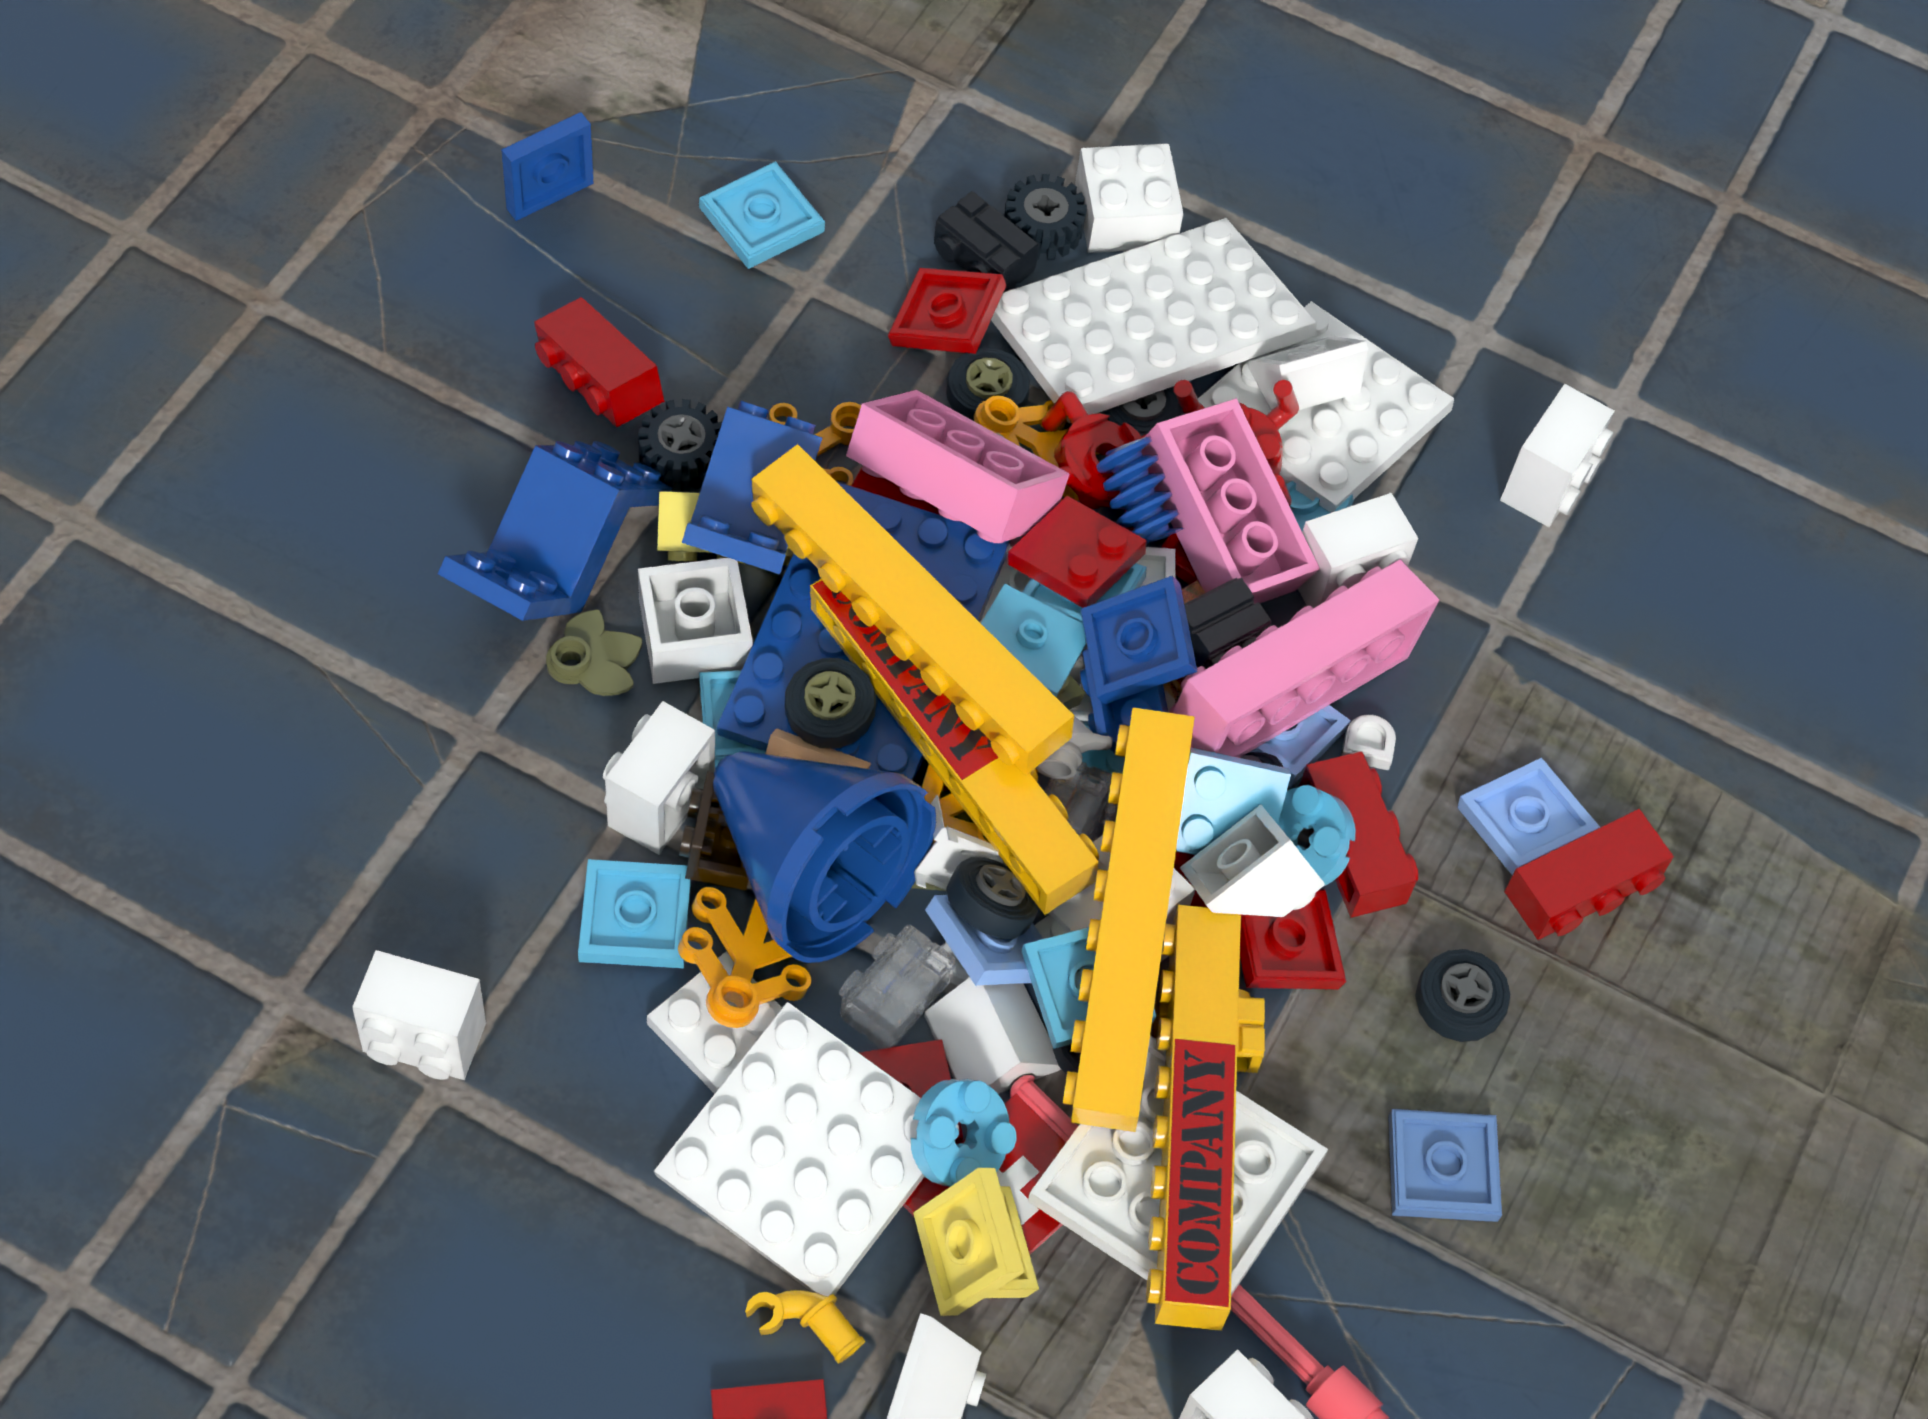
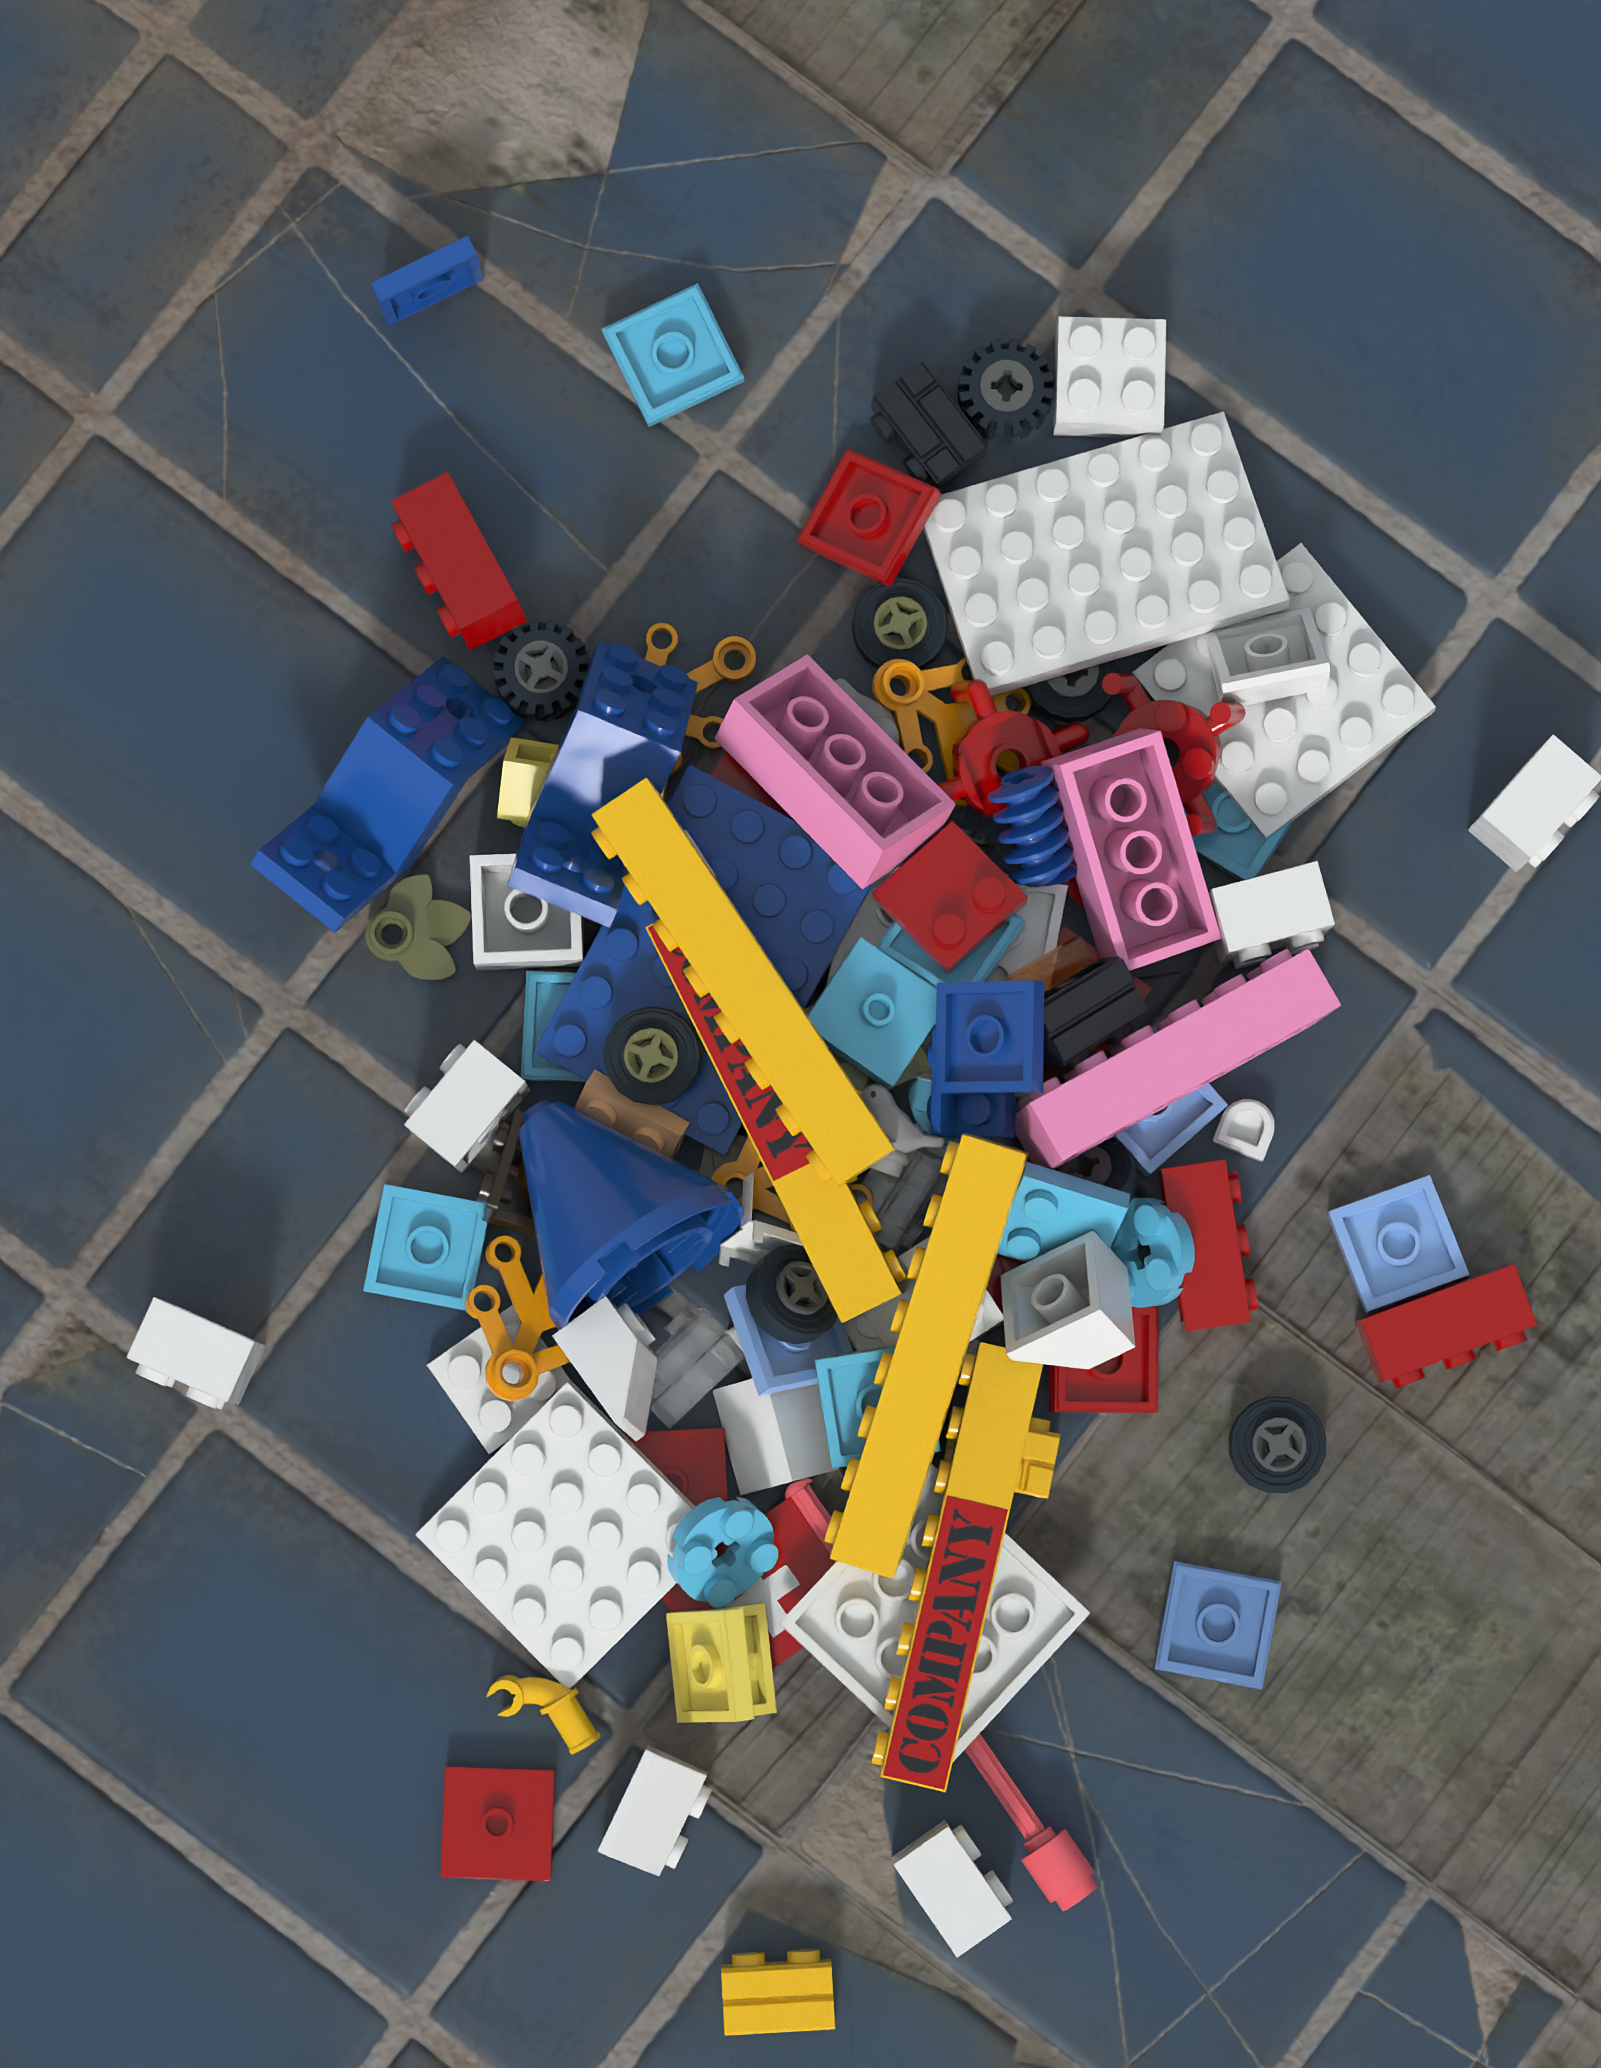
camera: 15 degrees right, 25 degrees up
none -> white slope [552,1296,658,1441]

